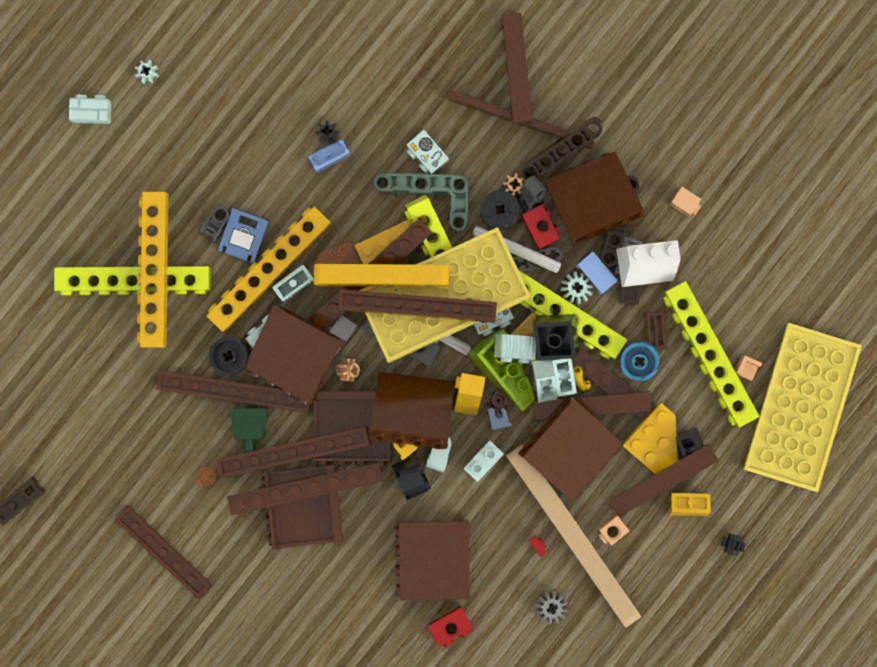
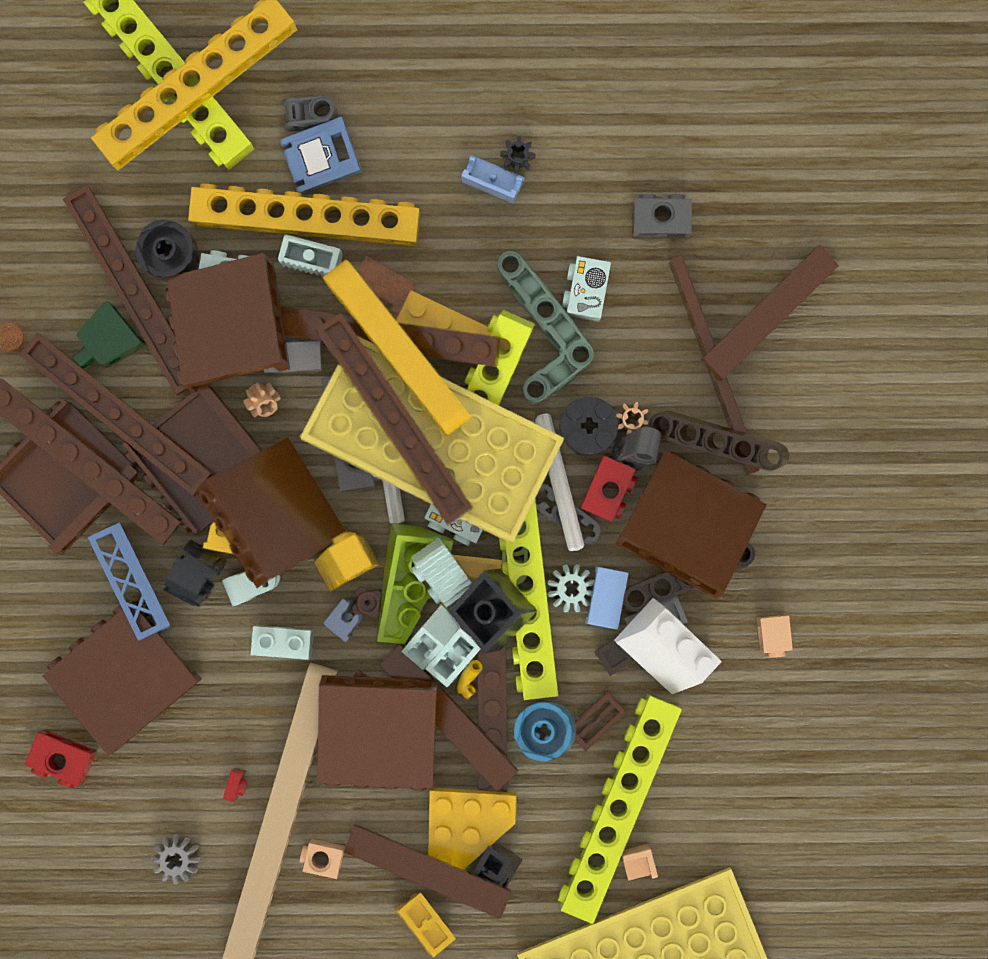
camera: 60 degrees right, 0 degrees up
none -> medium blue fence [88,522,170,641]
none -> dark grey brick [632,194,692,238]

